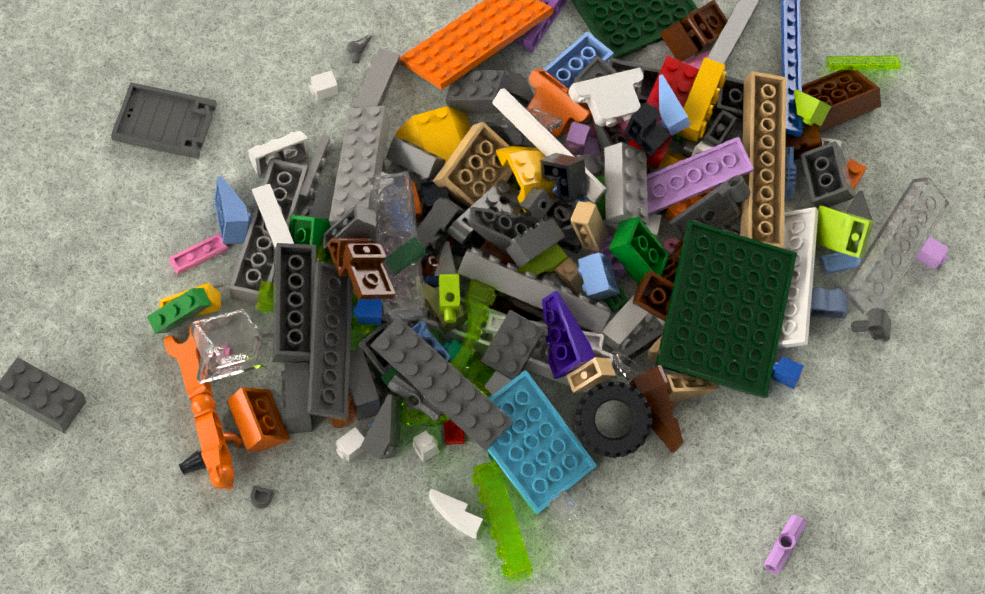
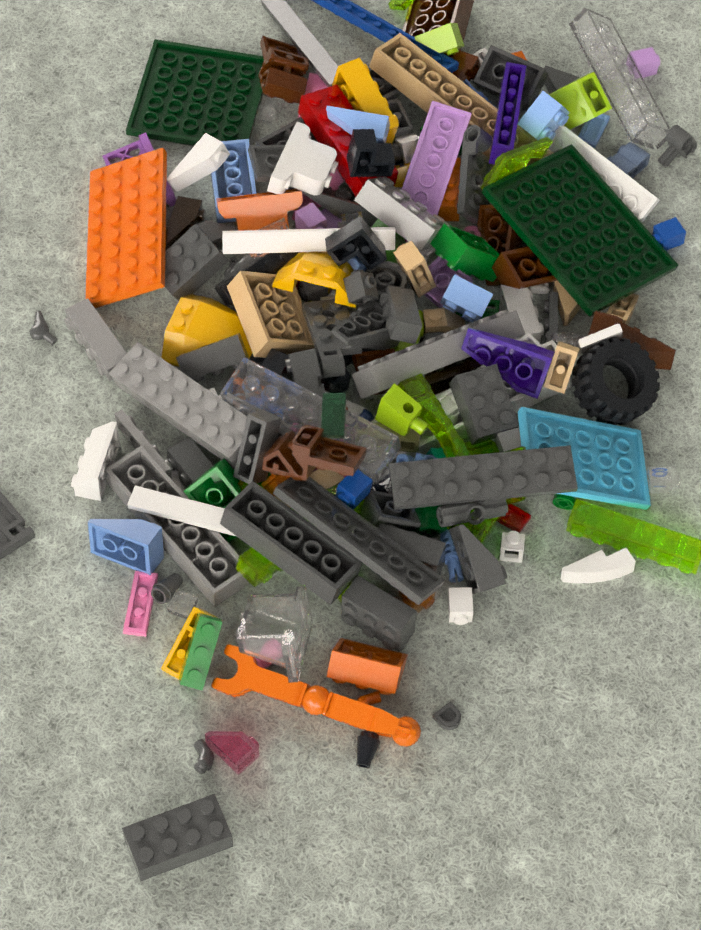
camera: 50 degrees left, 5 degrees down
white brick [309,71,338,101] -> none
none -> dark grey cone [151,573,183,604]
none -> dark brown slope [165,196,206,251]
none -> white slope [167,133,230,192]
none -> dark grey arm [193,739,214,774]
none -> clear pink slope [205,731,259,775]
none -> clear neon green wing [480,137,553,190]
none -> dark purple brick [489,62,526,167]
none -> light blue brick [518,91,570,145]
none -> white tile [578,324,623,354]

